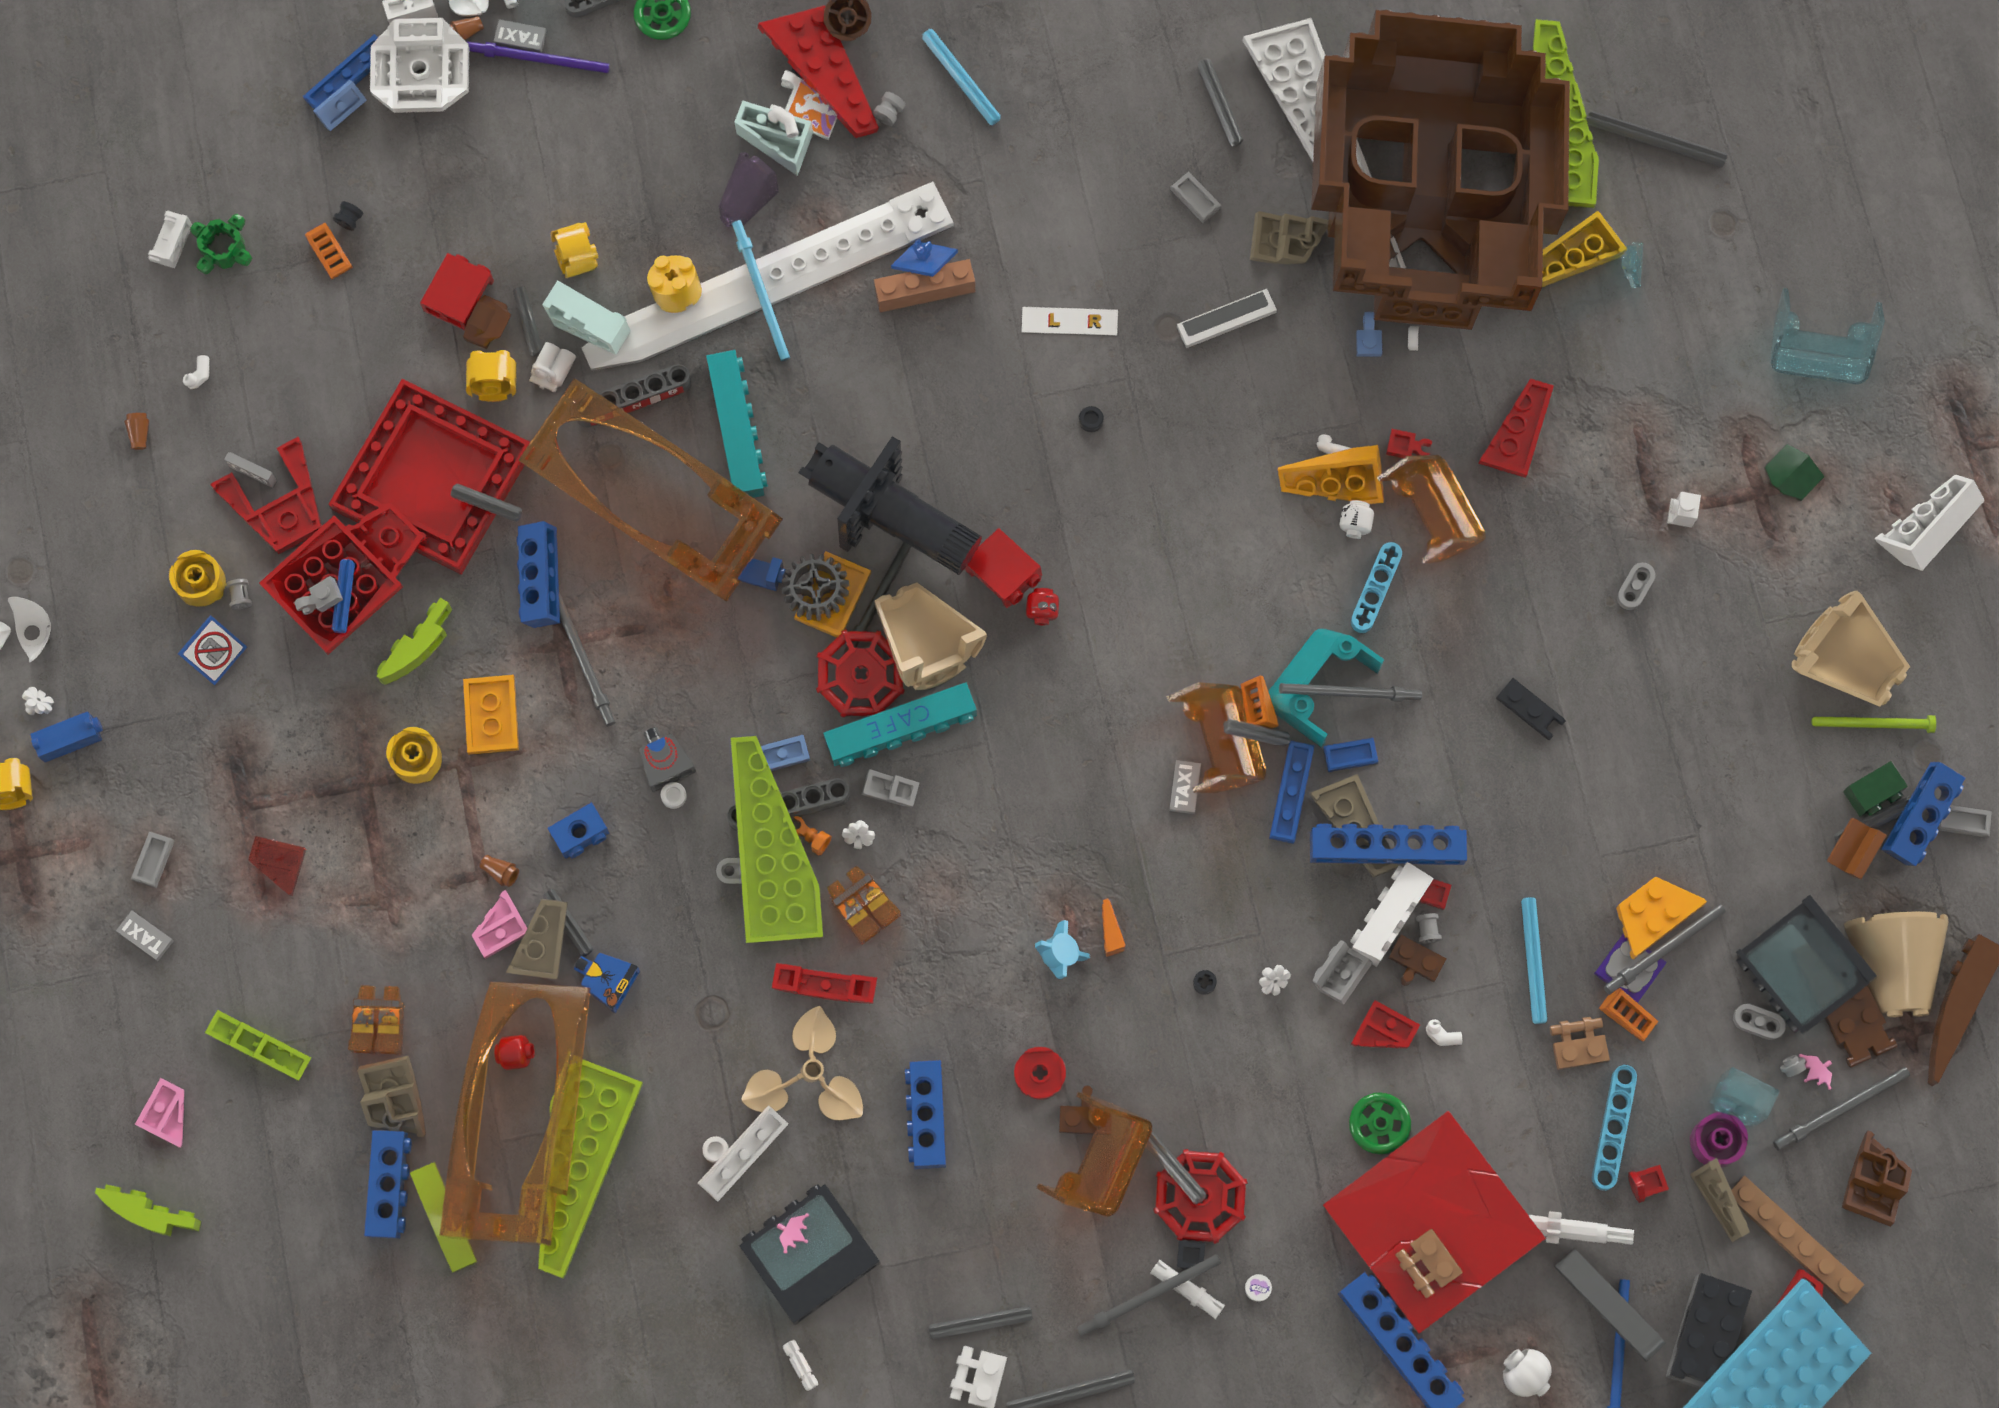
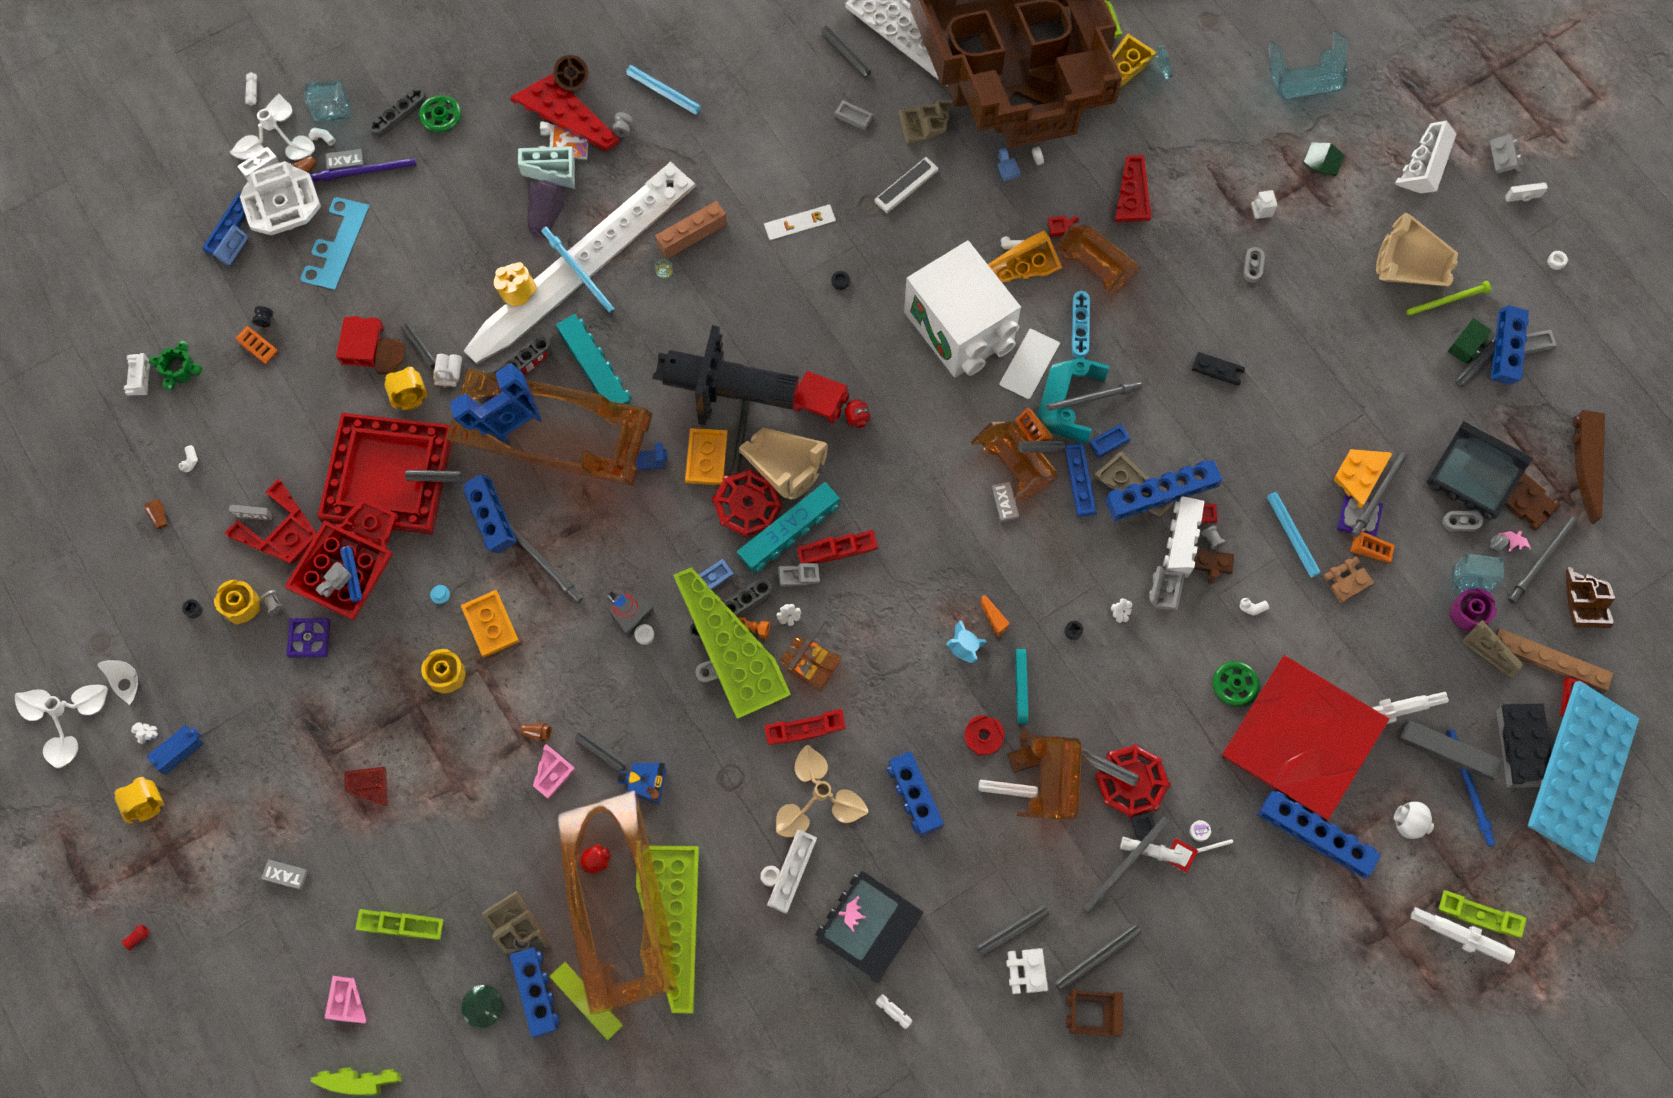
camera: 20 degrees left, 5 degrees down
light grey tile [131,831,175,888] -> none
piece [178,615,247,685] -> none
clear orange hips [348,985,404,1055] -> none
lime slope [377,598,452,685] -> none
dark tan wing [506,899,568,979] -> none
light aqua wedge [542,280,631,355] -> none
blue brick [548,802,609,859] -> none
yellow brick [551,222,598,278] -> none
white arm [768,107,799,138] -> none
dark grey gear [781,553,849,621] -> none
blue piece [891,239,958,277] -> none
white head [1339,500,1374,539] -> none
red wing [1350,1000,1420,1049] -> none
medium nougat plate [1395,1229,1463,1298] -> none
medium azure beam [1592,1065,1637,1191] -> none
red tile [1628,1165,1669,1203] -> none
dark orange panel [1827,818,1887,879] -> none
tan cone [1844,912,1949,1018] -> none
none -> black bush [182,599,203,619]
none -> dark purple piece [286,618,331,658]
none -> medium azure piece [301,197,369,290]
none -> medium azure plate [430,585,450,604]
none -> blue wedge [450,363,542,443]
none -> clear green dish [461,985,504,1028]
none -> clear light blue tile [654,259,673,278]
none -> red slope [797,529,879,564]
none -> white brick [904,241,1021,378]
none -> white axle [978,780,1038,798]
none -> white sticker [999,329,1060,399]
none -> teal beam [1015,649,1028,724]
none -> piece [1164,838,1233,873]

